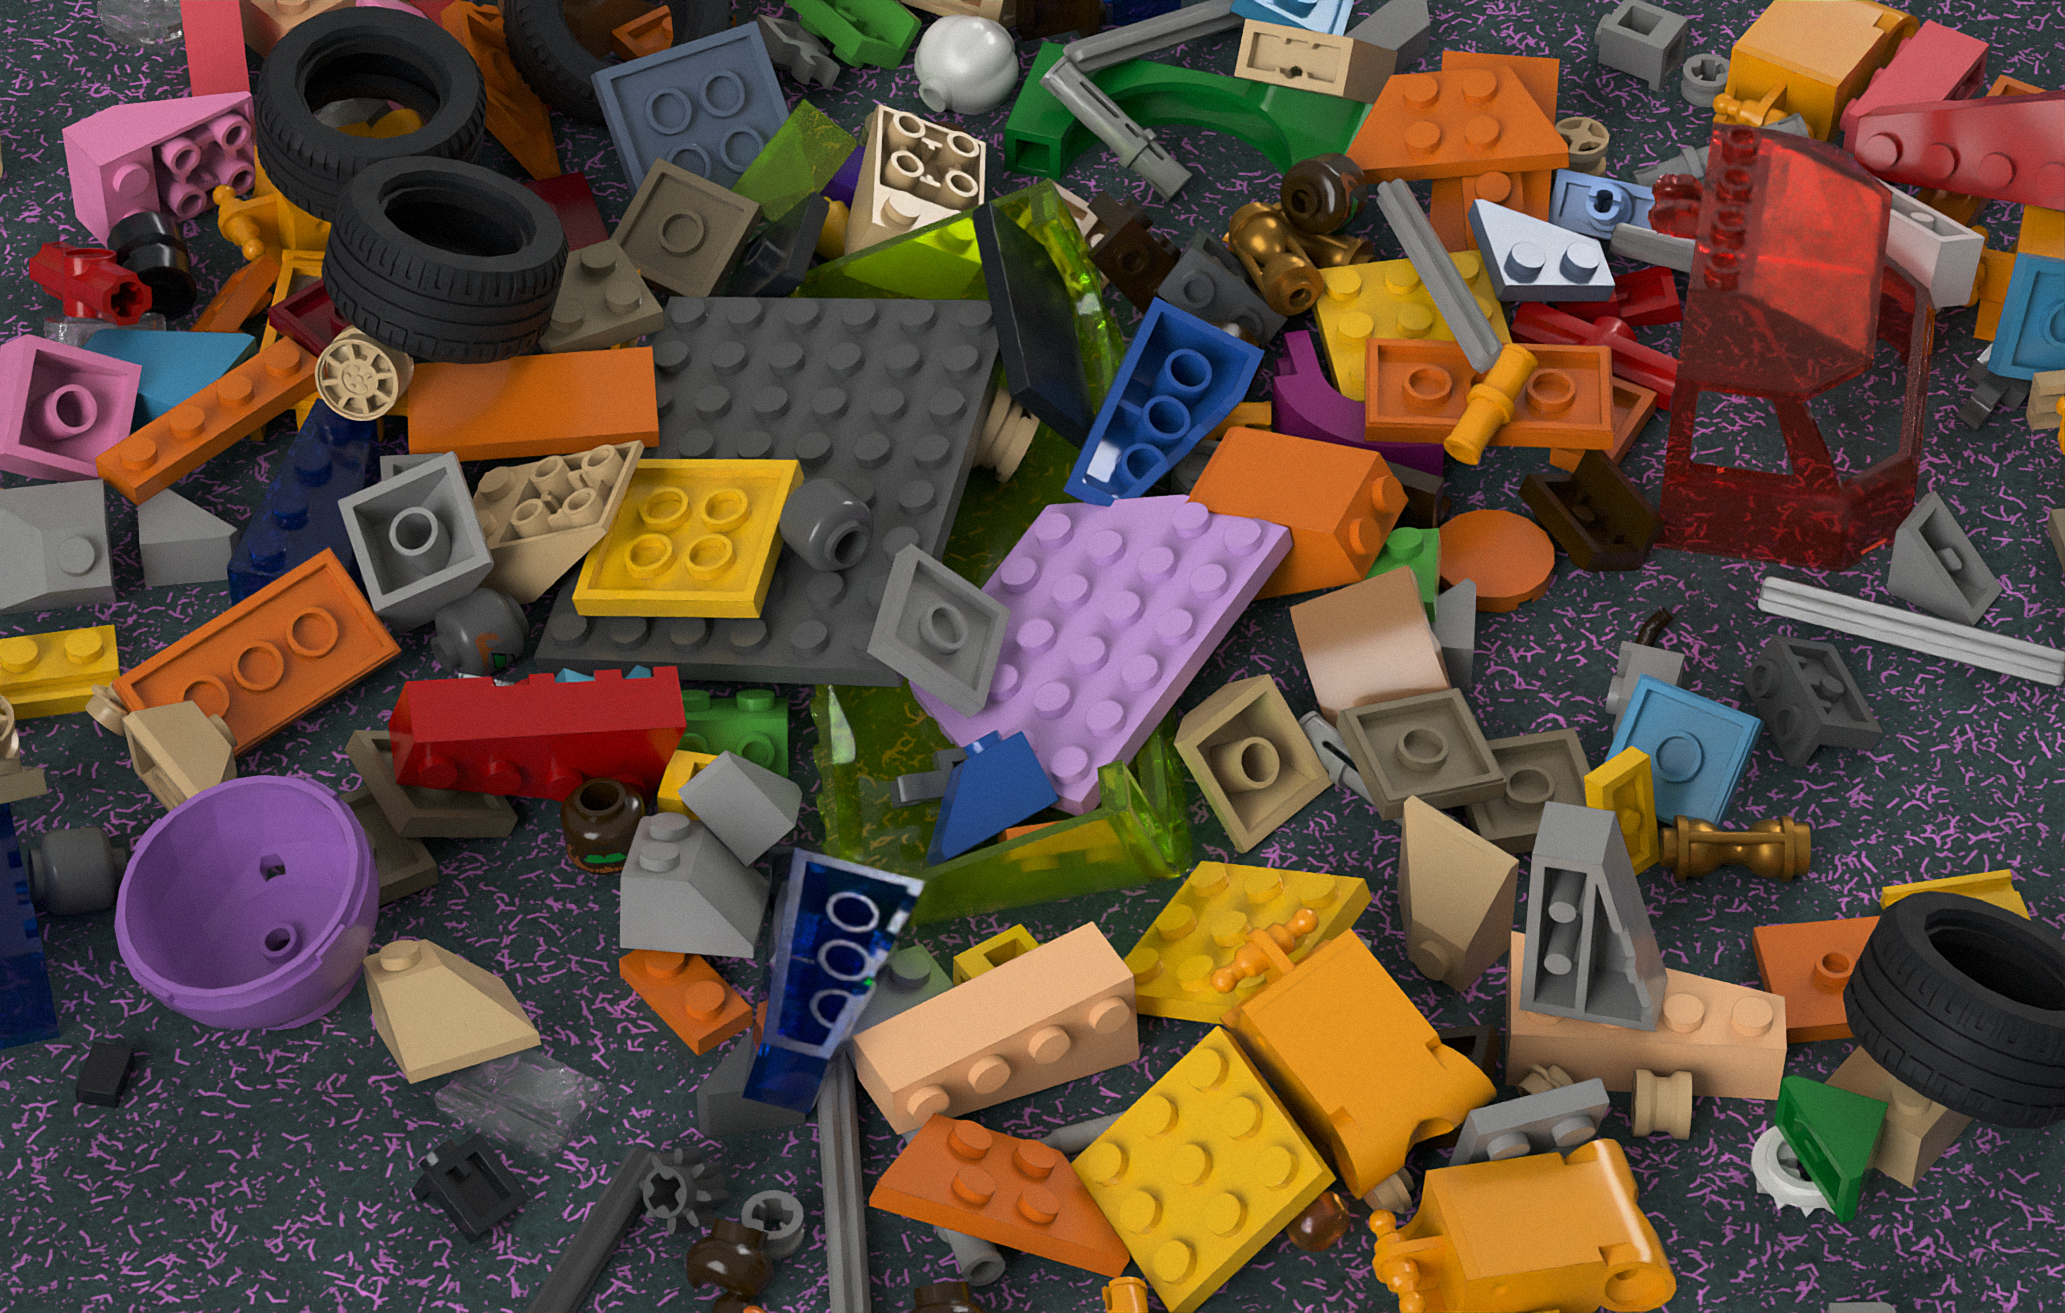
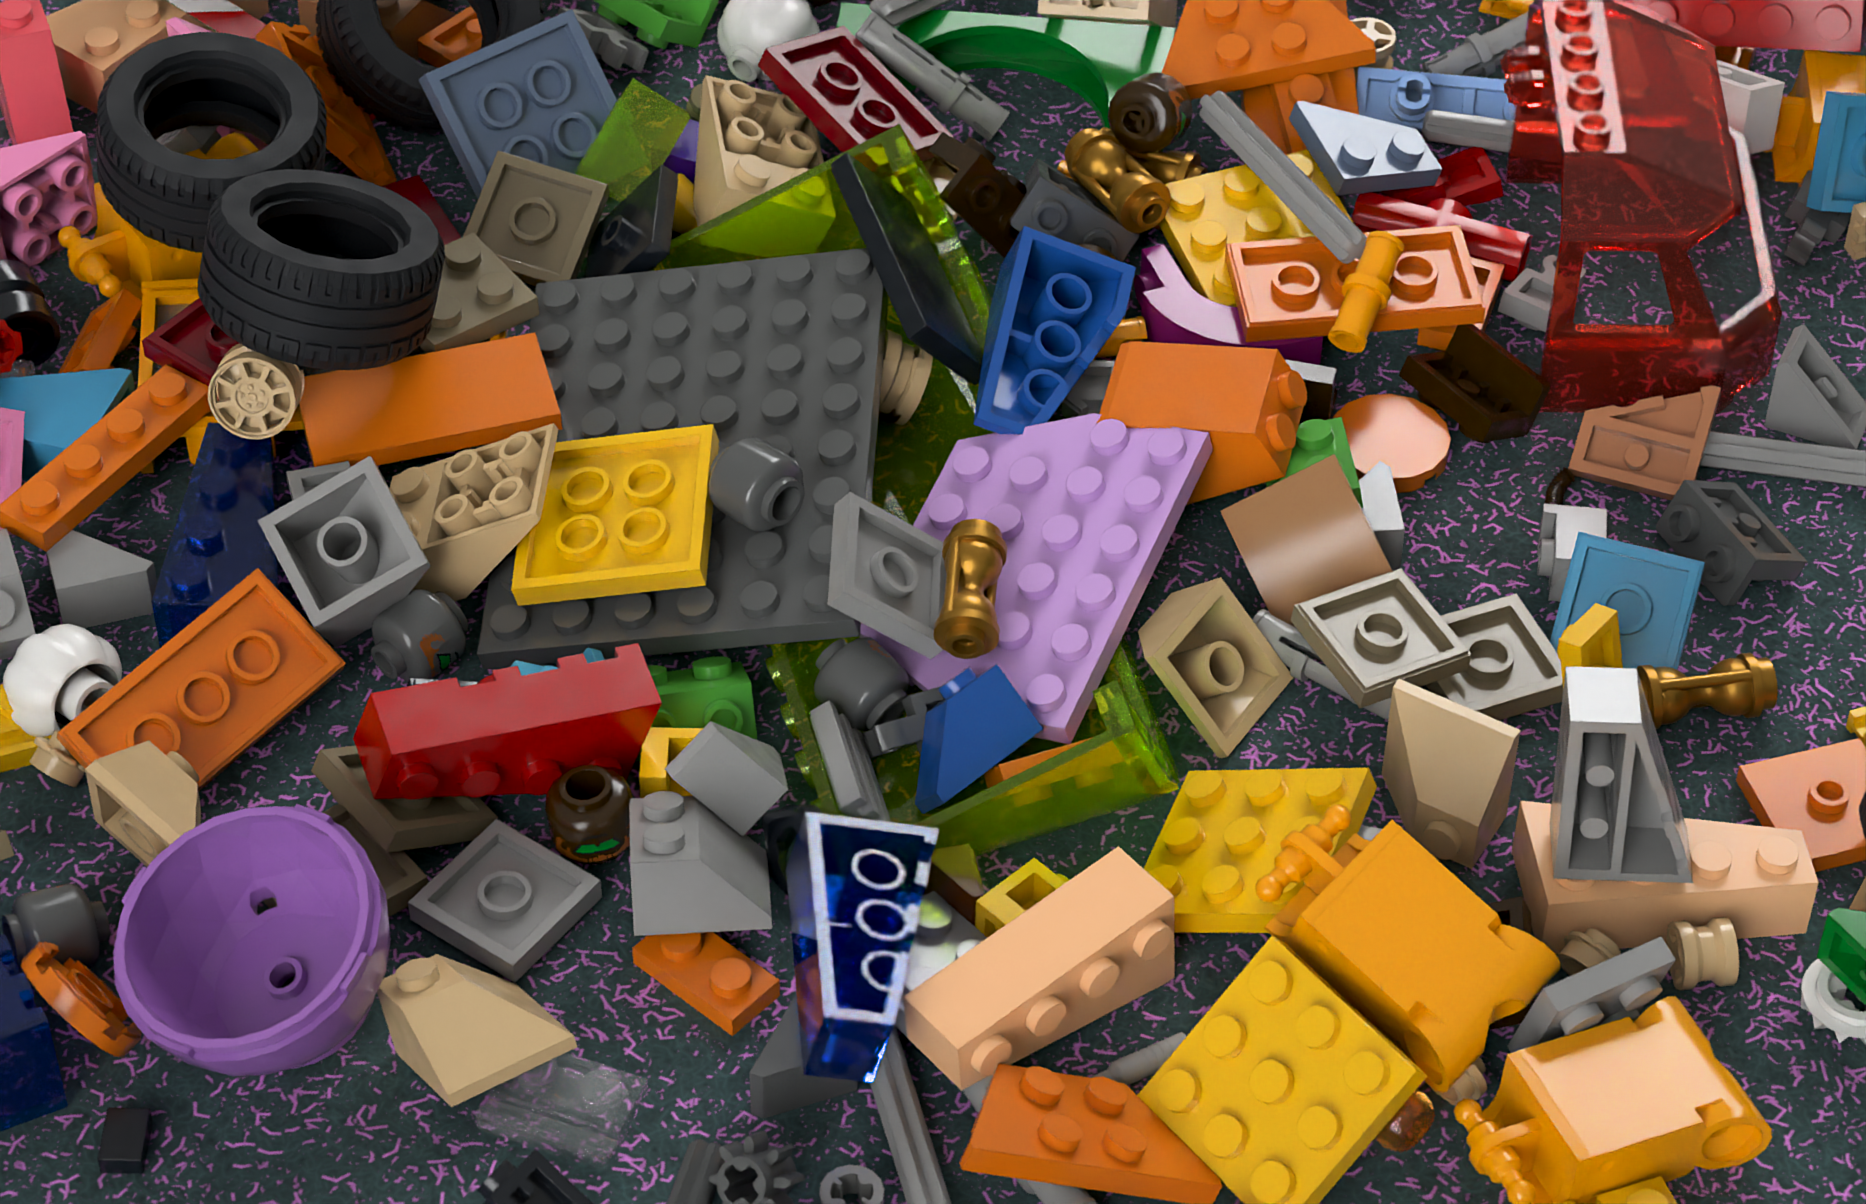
camera: 10 degrees left, 0 degrees up
none -> white plant [3,624,122,737]
none -> orange tile [21,942,141,1058]
none -> light grey plate [408,819,602,983]
none -> dark red plate [757,26,954,176]
none -> light grey tile [810,700,893,840]
none -> dark grey head [813,637,910,732]
none -> slope [920,844,985,926]
none -> pearl gold piece [933,519,1007,659]
none -> light grey plate [1498,254,1586,335]
none -> nougat wing [1568,385,1721,500]

